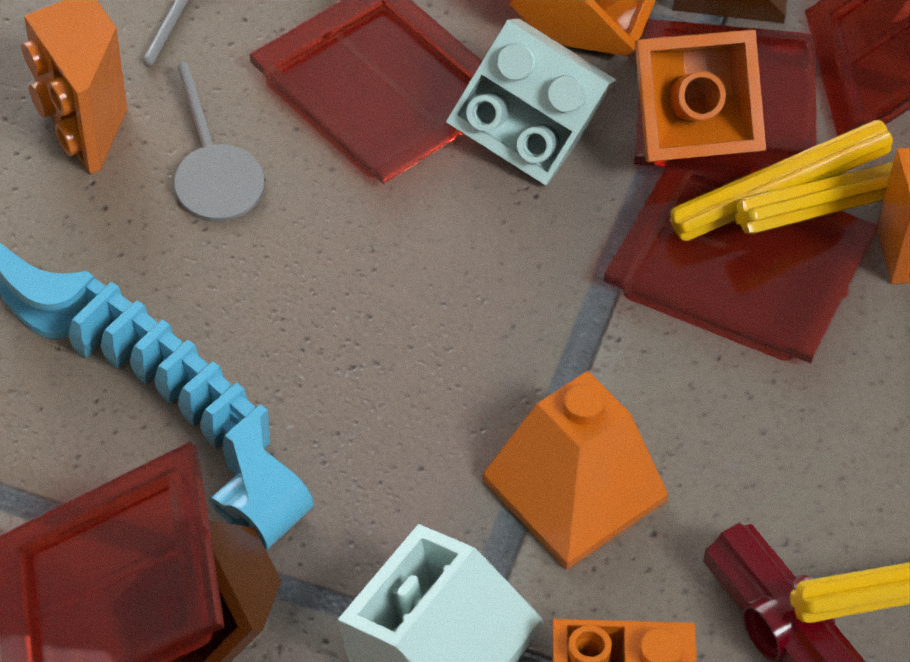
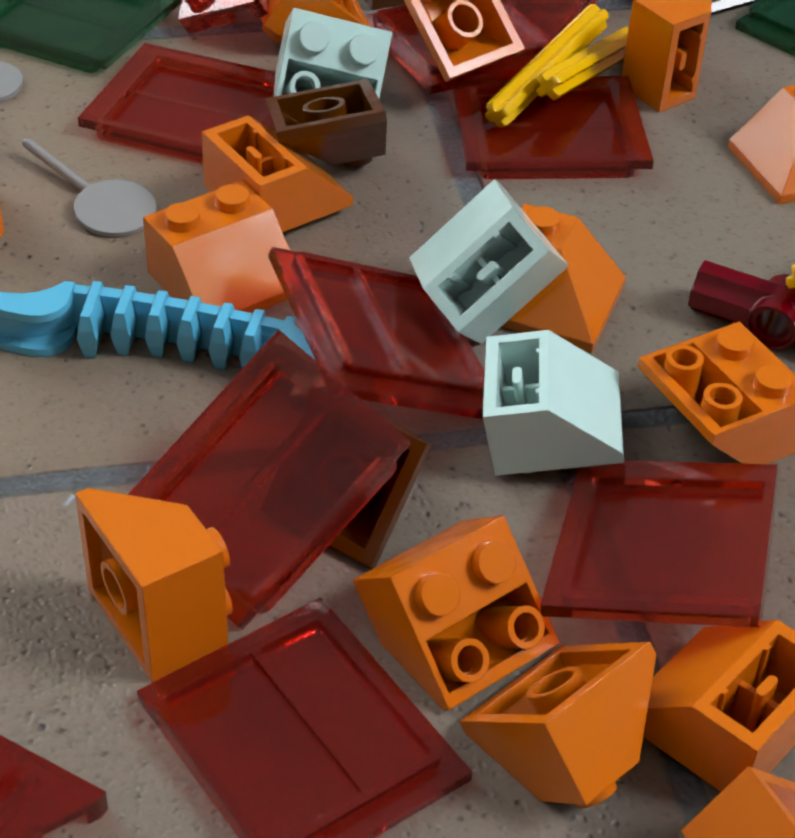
camera: 30 degrees left, 10 degrees down
none -> orange slope [143,180,304,313]
none -> orange slope [201,115,353,232]
none -> reddish brown slope [265,79,387,167]
none -> clear red piece [268,247,485,419]
none -> light aqua slope [409,179,570,344]

